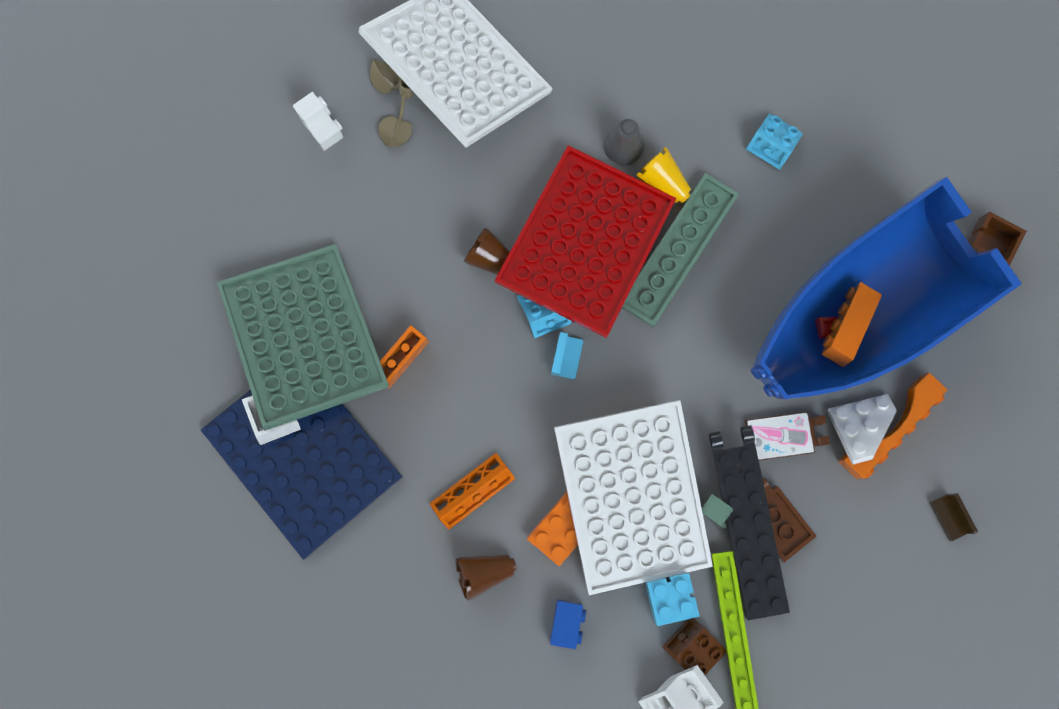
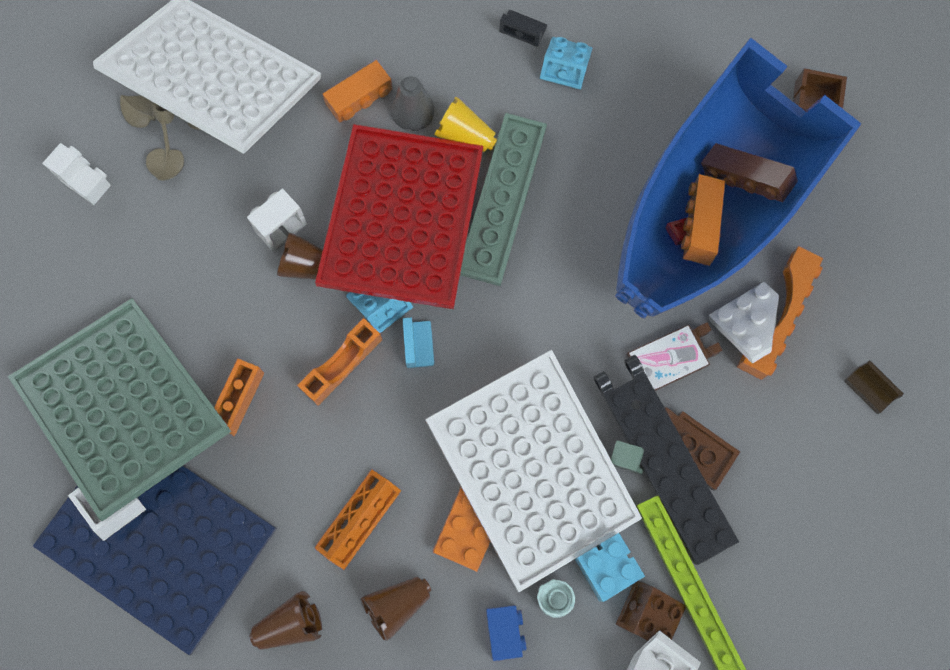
camera: 20 degrees left, 5 degrees down
none -> white piece [247,188,307,252]
none -> reddish brown cone [249,591,322,650]
none -> orange arch [297,318,382,406]
none -> orange brick [323,60,393,123]
none -> black panel [499,10,547,47]
none -> light aqua hair [537,579,575,618]
none -> reddish brown brick [701,143,798,202]

